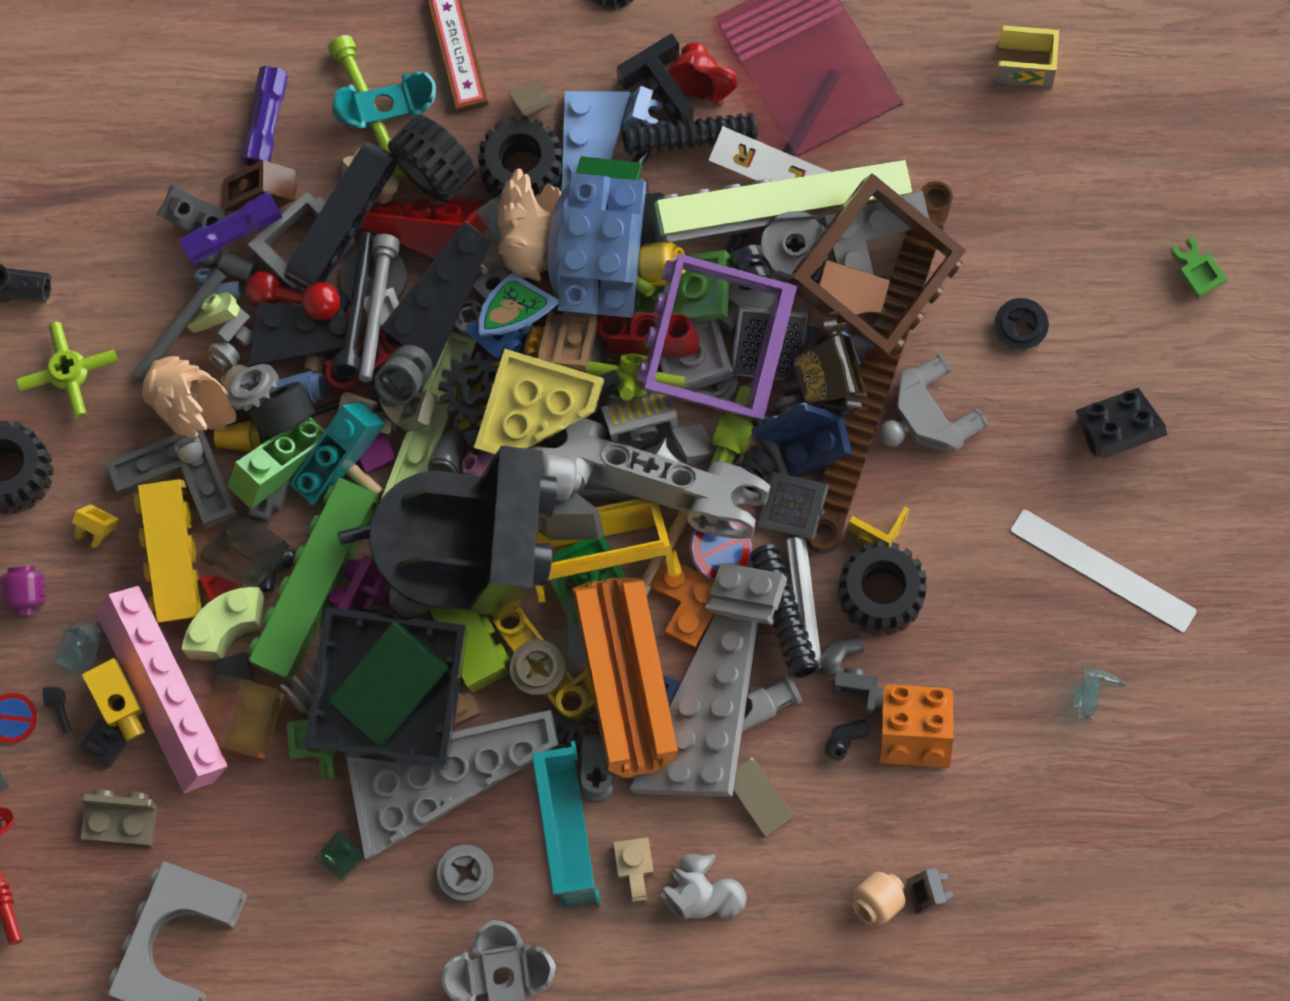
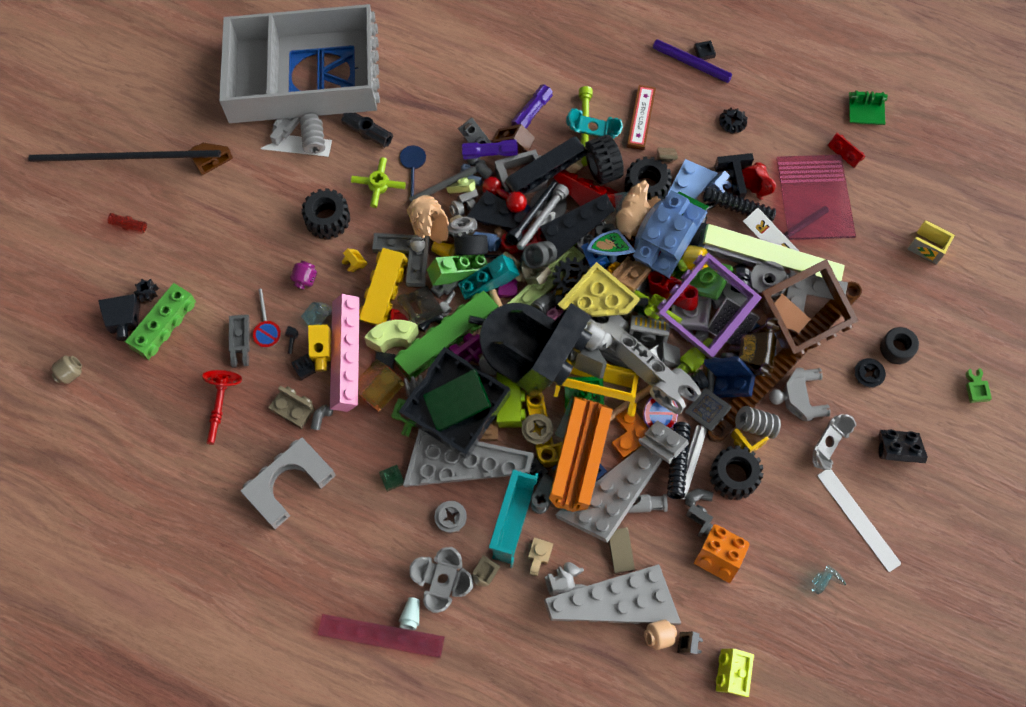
camera: 20 degrees right, 5 degrees down
black arm [825,719,869,761] -> none
none -> dark grey arm [311,405,333,430]
none -> dark blue piece [400,145,426,197]
none -> light grey hand [439,291,456,316]
none -> dark tan plate [472,555,501,587]
none -> light grey wing [544,564,681,625]
none -> neon yellow bracket [716,648,754,697]
none -> light grey piece [735,406,781,439]
none -> light grey piece [813,414,856,470]
none -> black tyre [880,327,919,364]

